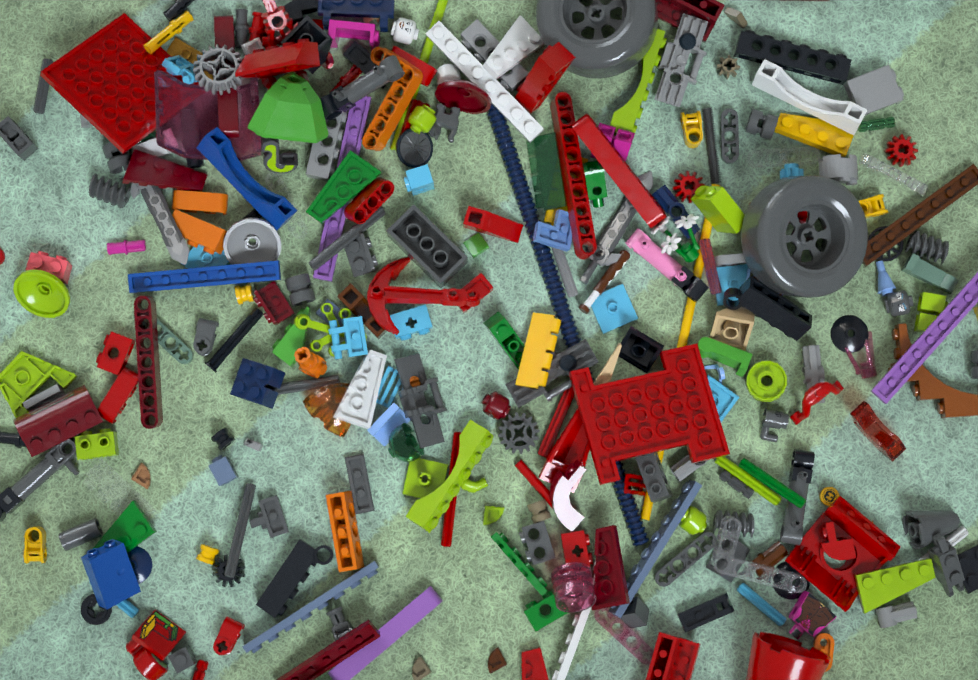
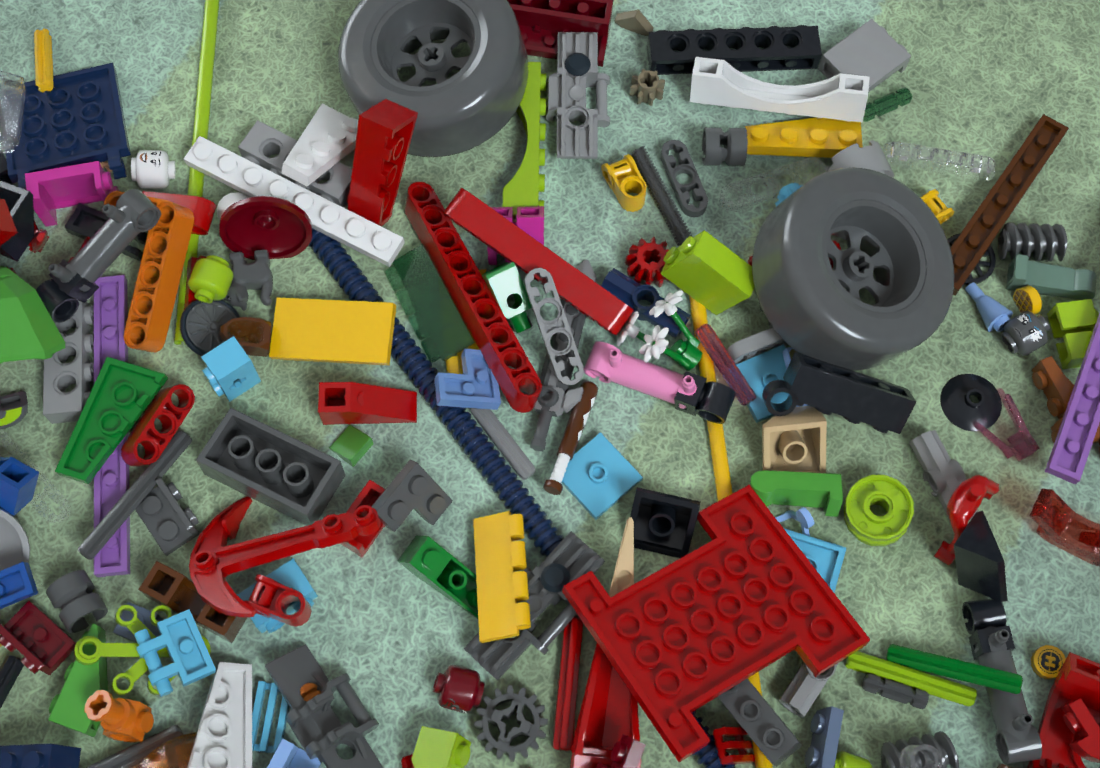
camera: 20 degrees left, 15 degrees down
dark grey piece [760,408,789,442] -> none
red gear [885,134,918,167] -> none
none -> rock [220,317,271,357]
none -> red piece [244,574,312,627]
none -> yellow tile [269,297,397,366]
none -> dark grey plate [372,460,453,532]
none -> light grey beam [524,268,584,385]
none -> black slope [954,511,1008,602]
none -> yellow tile [1013,285,1042,314]

